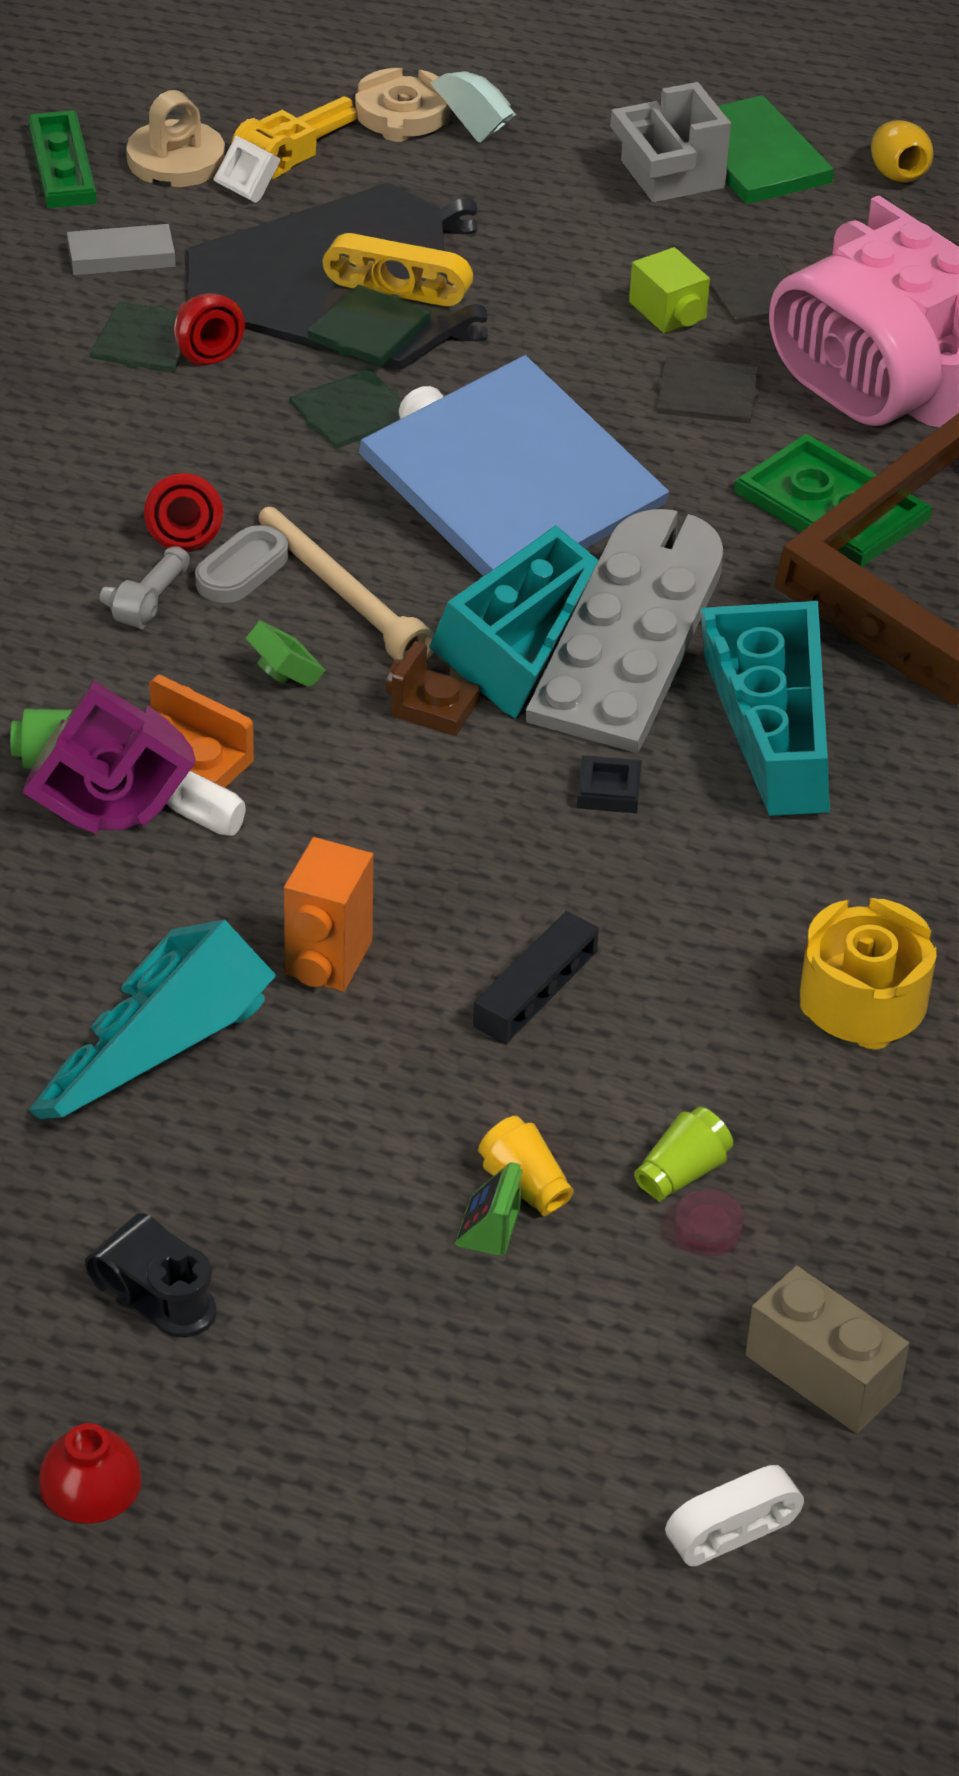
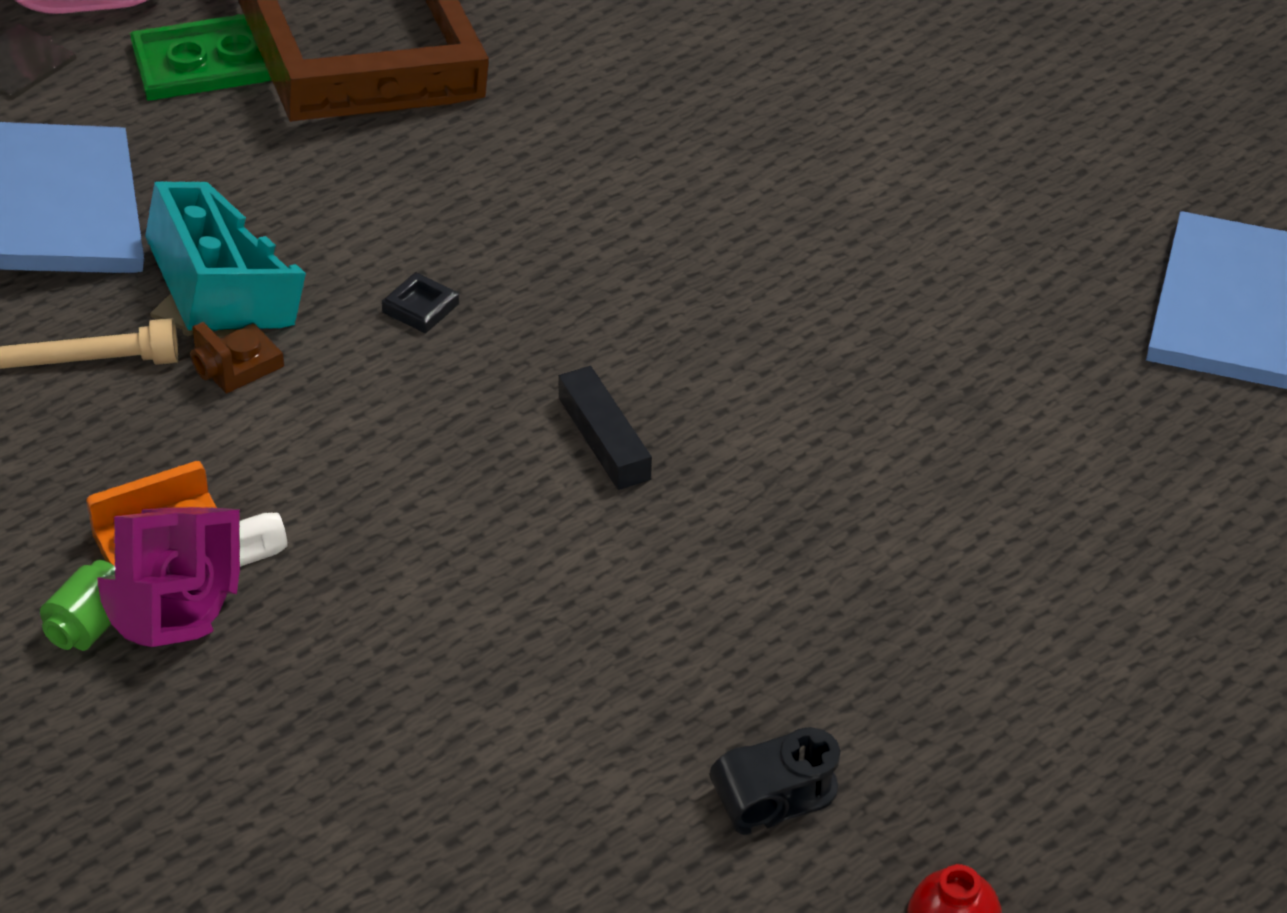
camera: 60 degrees left, 0 degrees up
teal wedge [29,919,276,1119] -> none
bright green plate [246,620,326,687] -> none
orange brick [284,837,374,992] -> none
bright green slope [455,1162,523,1256] -> none
yellow cone [478,1116,574,1217] -> none
light grey plate [526,509,723,753] -> none
lime cone [634,1107,733,1202] -> none
white beam [665,1465,804,1566] -> none
clear pink tile [674,1189,744,1256] -> none
teal wedge [700,601,830,816] -> none
dark tan brick [745,1265,910,1434] -> none
yellow brick [800,898,937,1049] -> none

